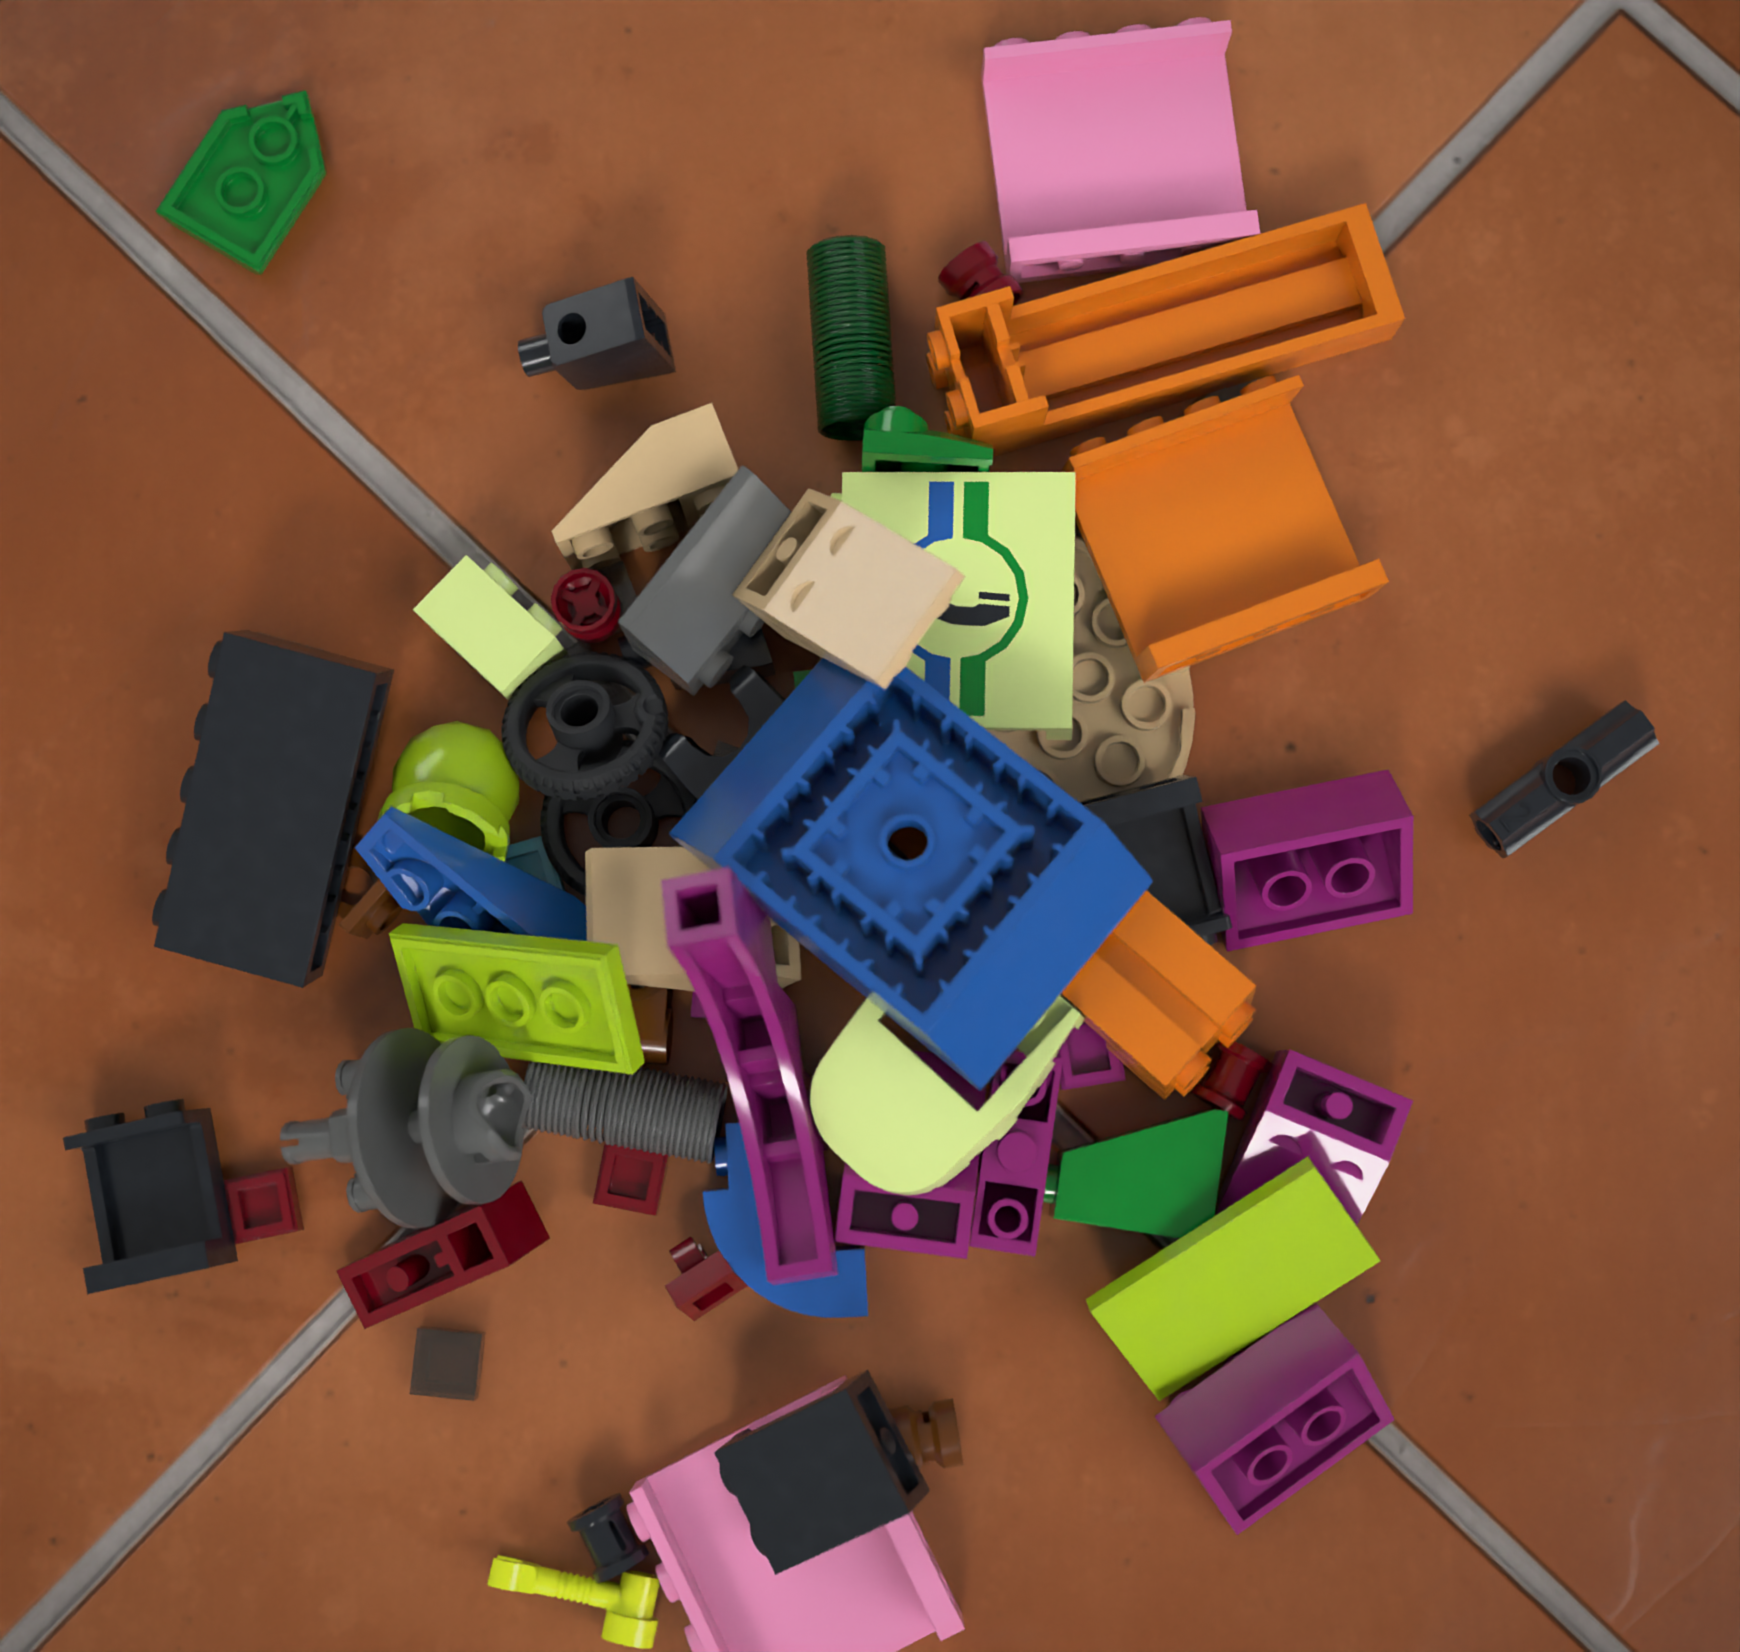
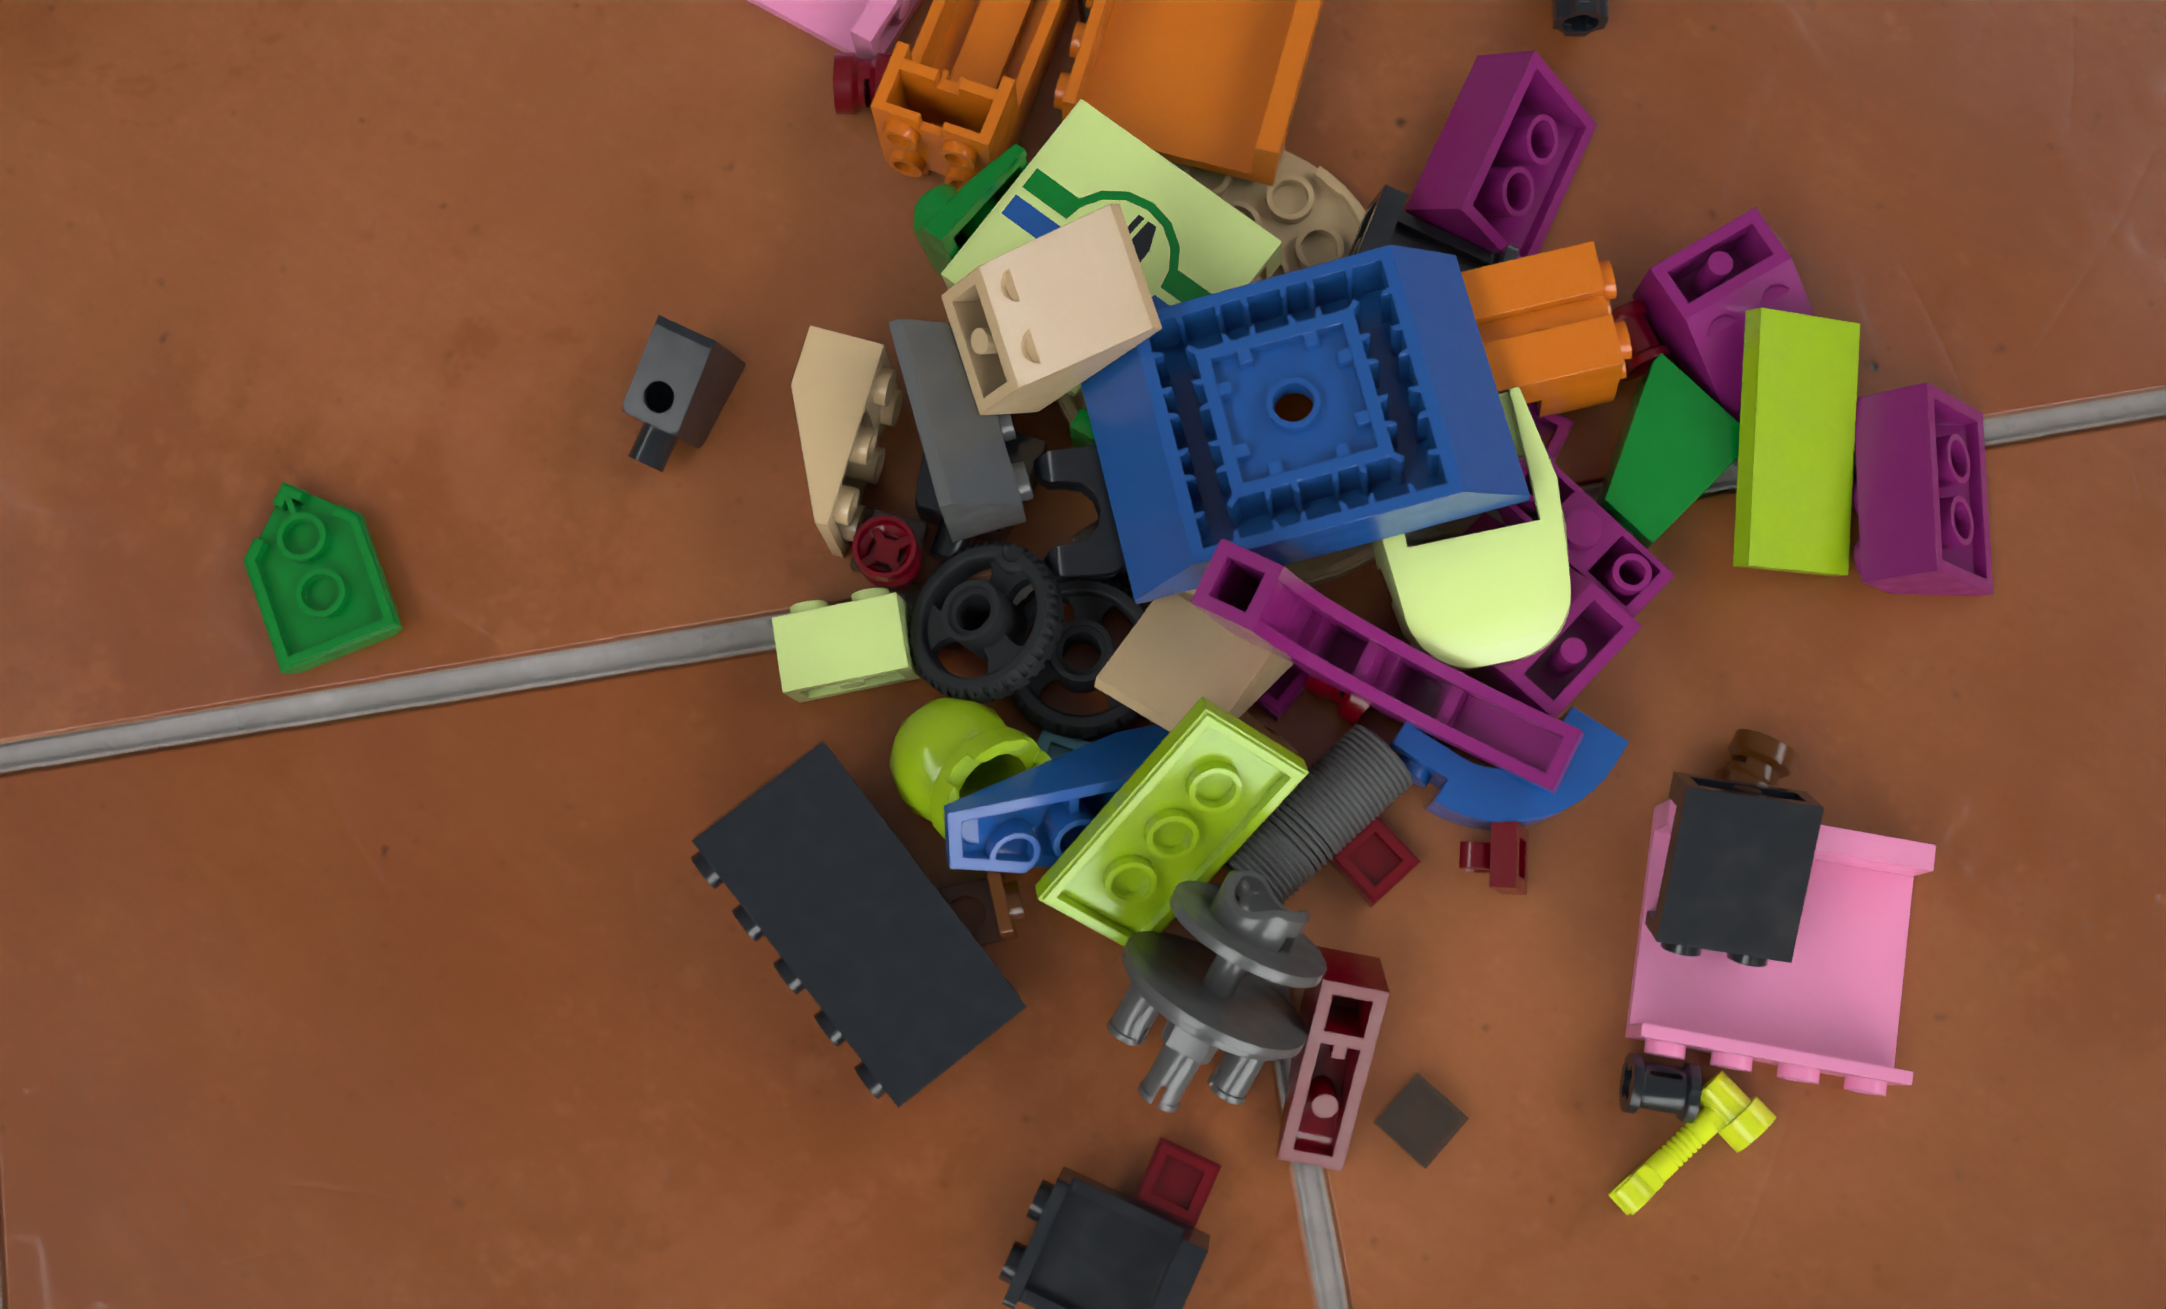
camera: 50 degrees left, 5 degrees down
dark green piece [806,235,896,441] -> none

